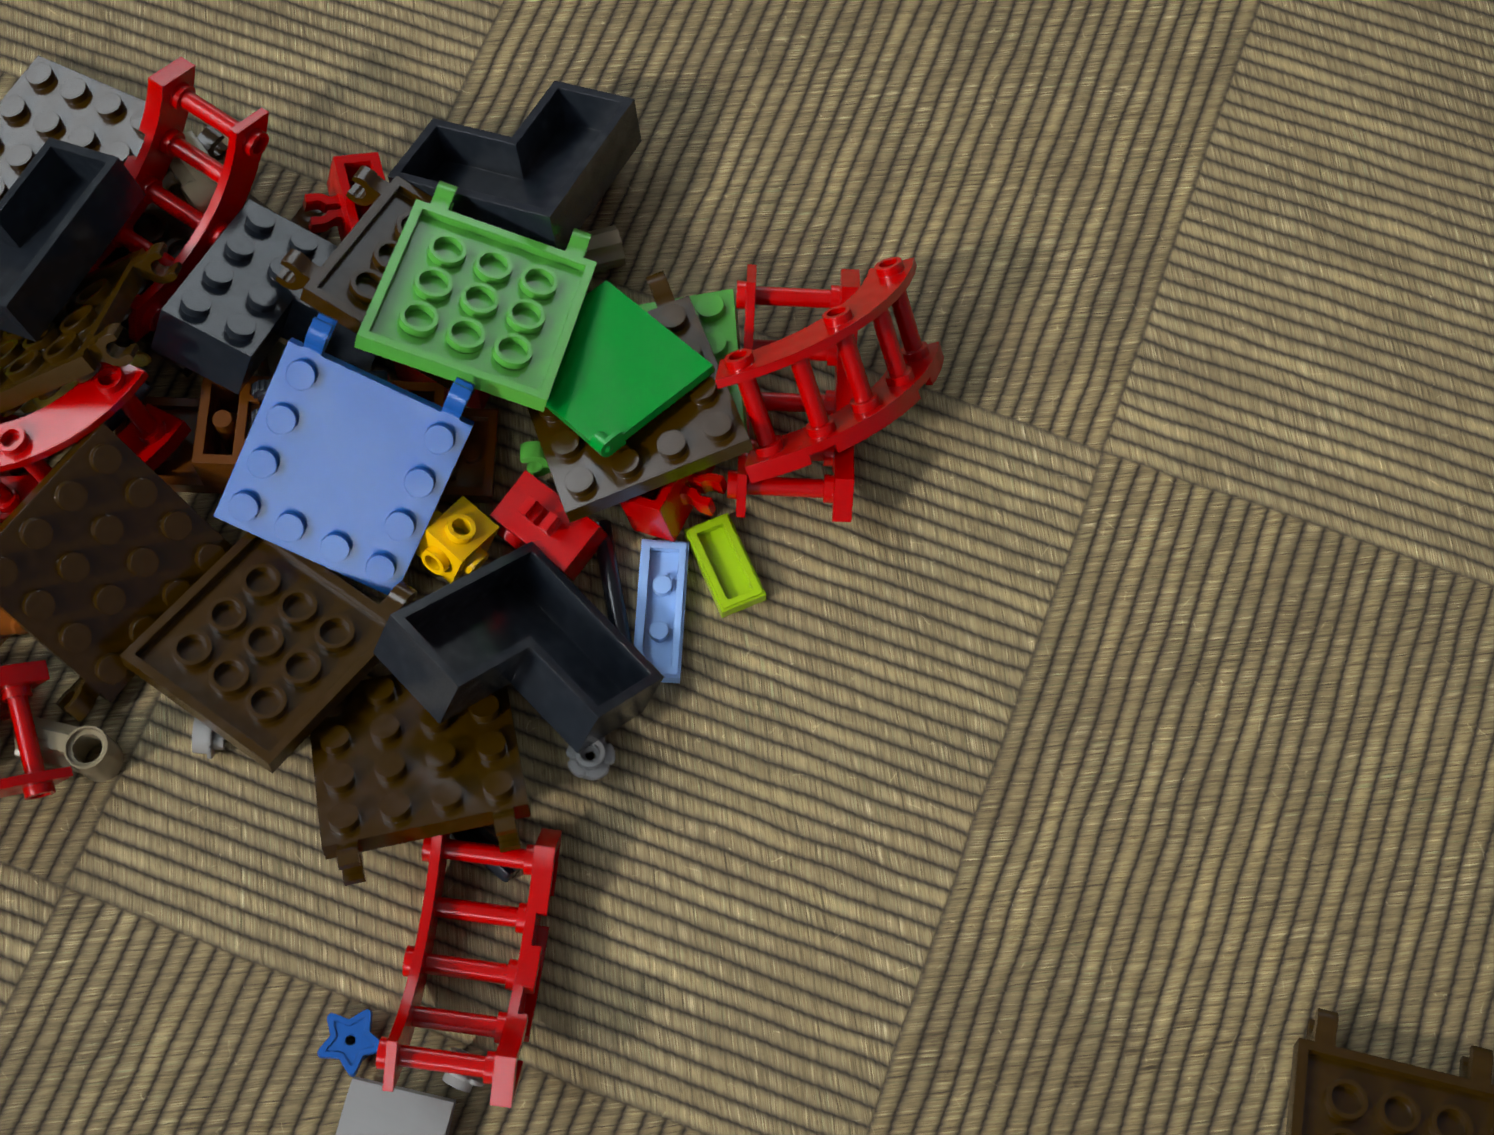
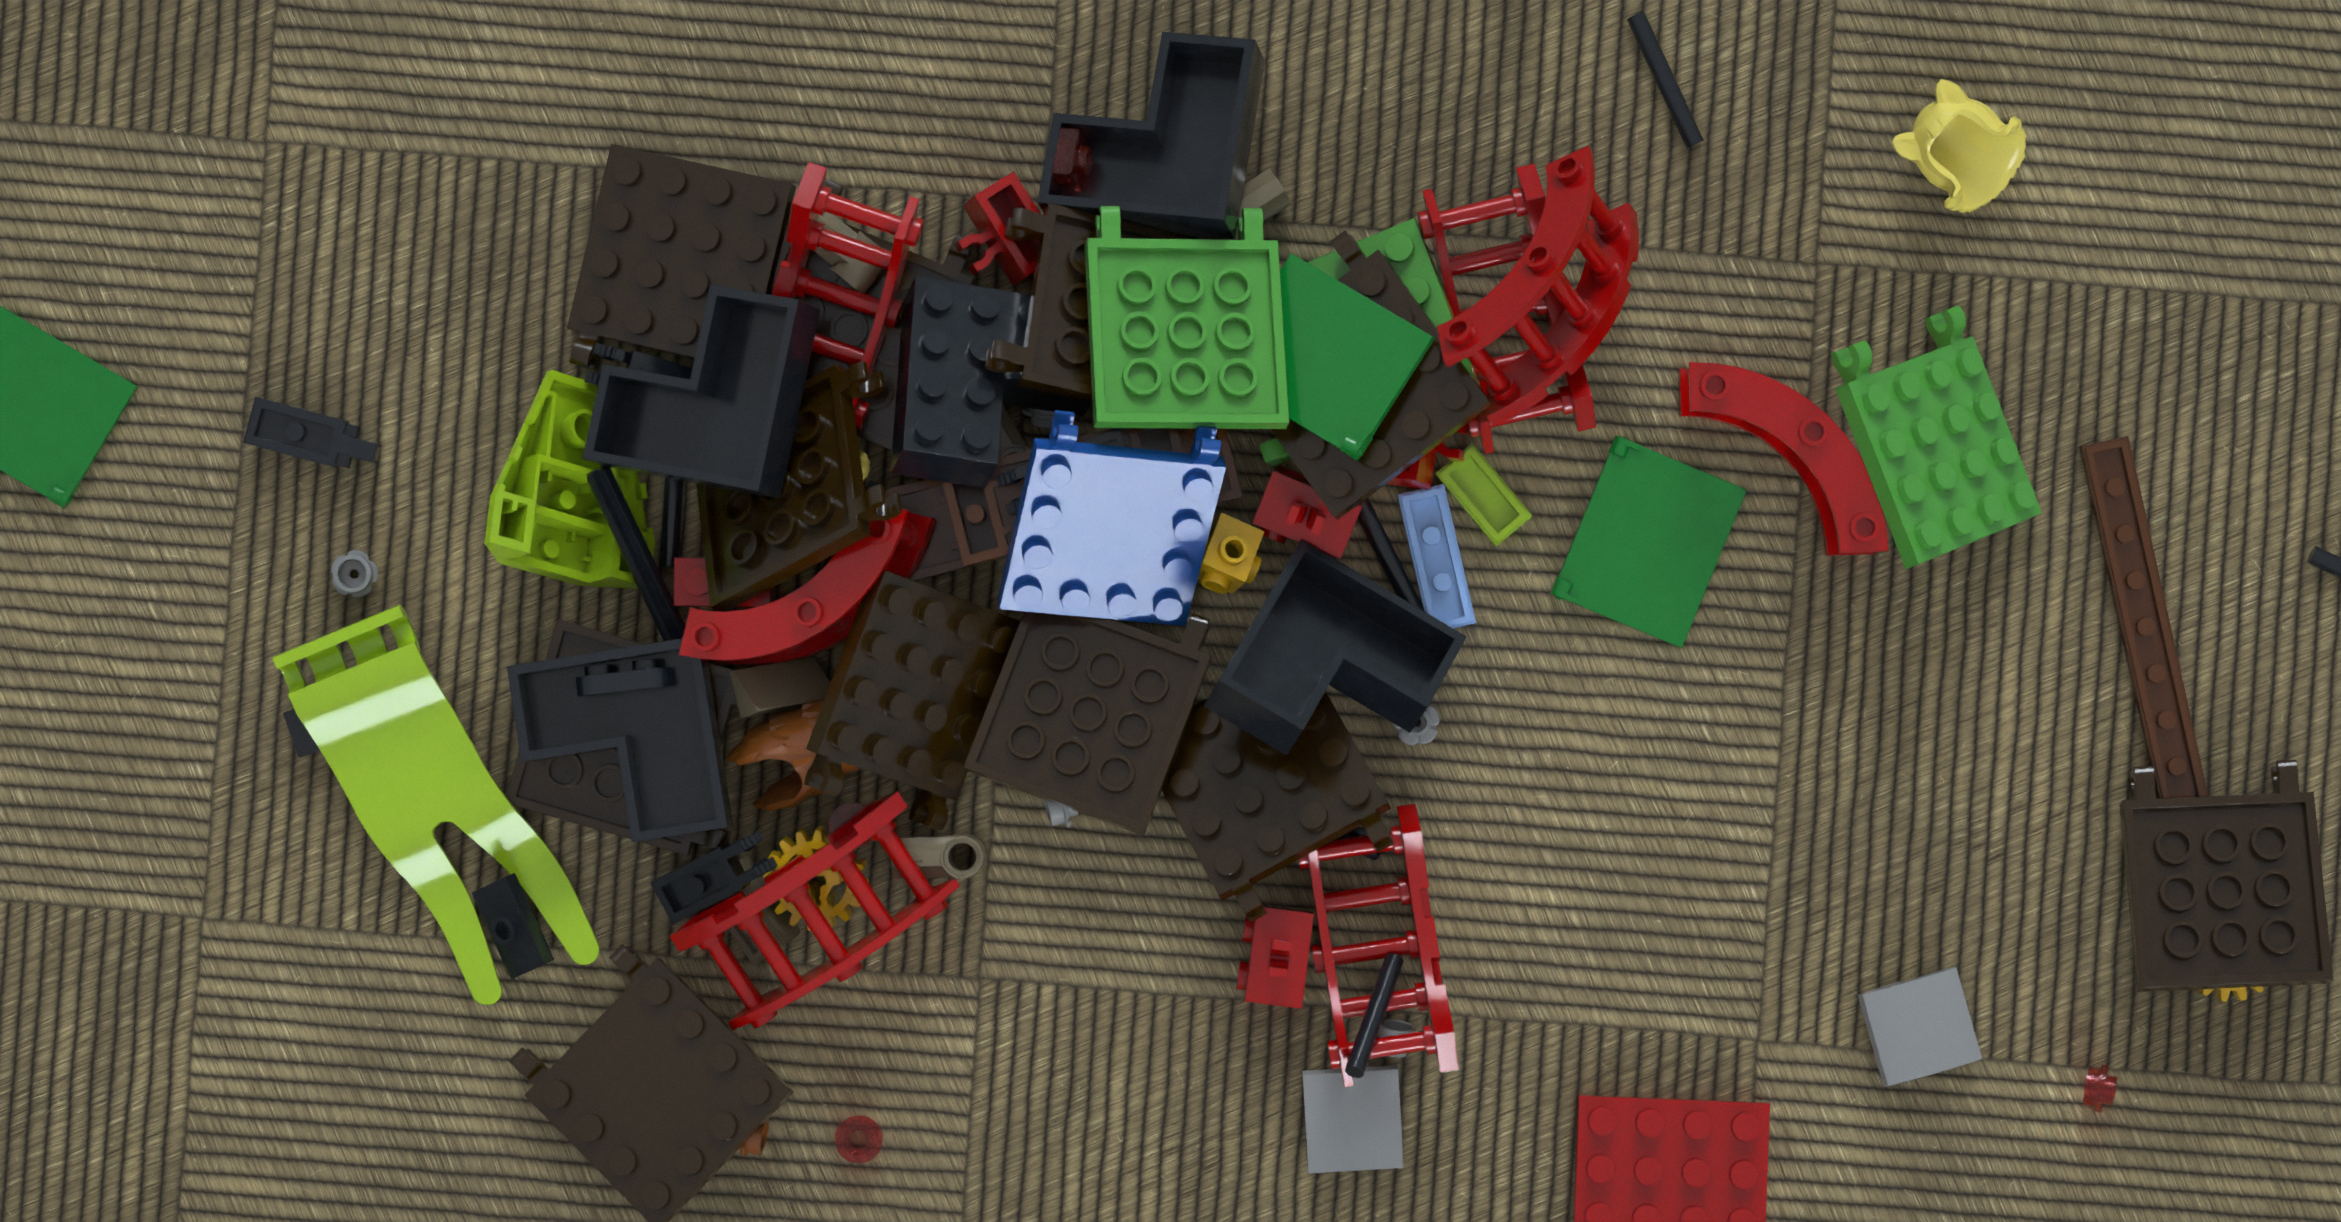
camera: 15 degrees left, 20 degrees up
blue plate [317,1009,380,1077] -> none
none -> clear red plate [1052,128,1093,191]
none -> red brick [1236,905,1314,1009]
none -> black bar [1345,953,1403,1078]
none -> green piece [1550,435,1747,648]
none -> black bar [1627,11,1704,148]
none -> red fence [1678,362,1889,556]
none -> bright green plate [1831,305,2042,569]
none -> light yellow hair [1891,79,2026,213]
none -> reddish brown tile [2079,436,2208,799]

